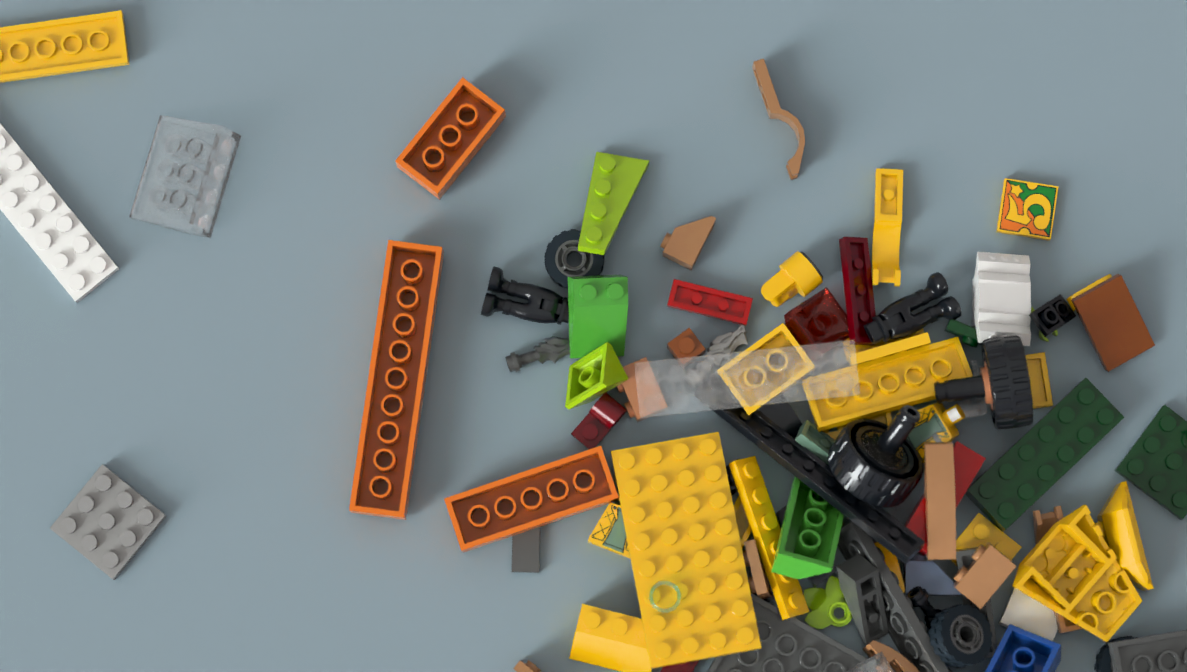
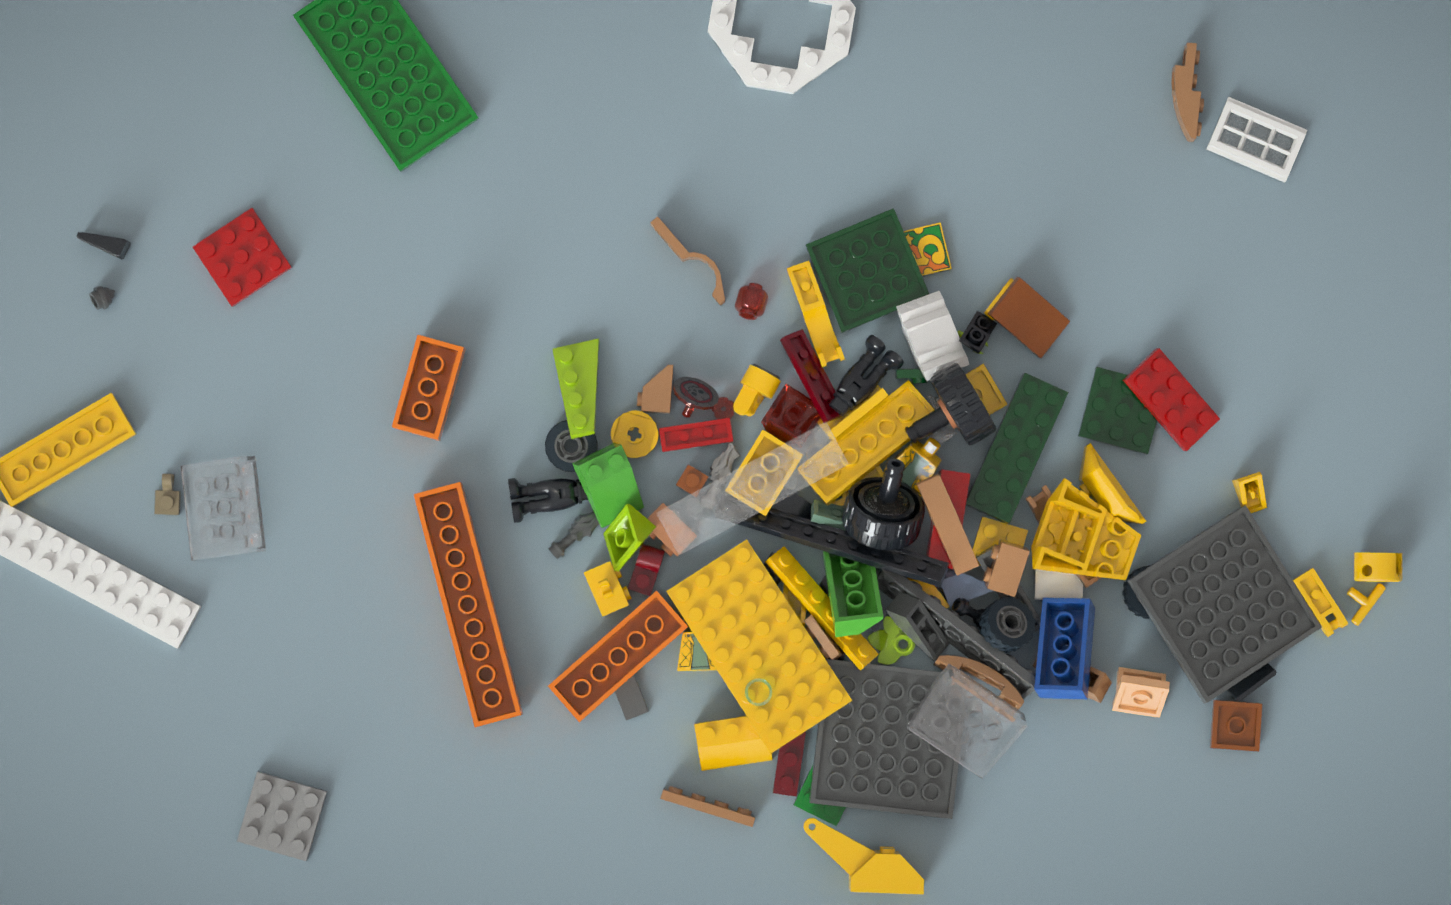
camera: 30 degrees left, 5 degrees up
none -> dark tan plate [155,474,181,515]
none -> yellow brick [584,561,632,617]
none -> yellow plate [611,410,659,458]
none -> shield [673,377,719,418]
none -> clear red plate [712,397,734,419]
none -> clear red head [735,283,768,320]
none -> dark green plate [806,208,929,333]

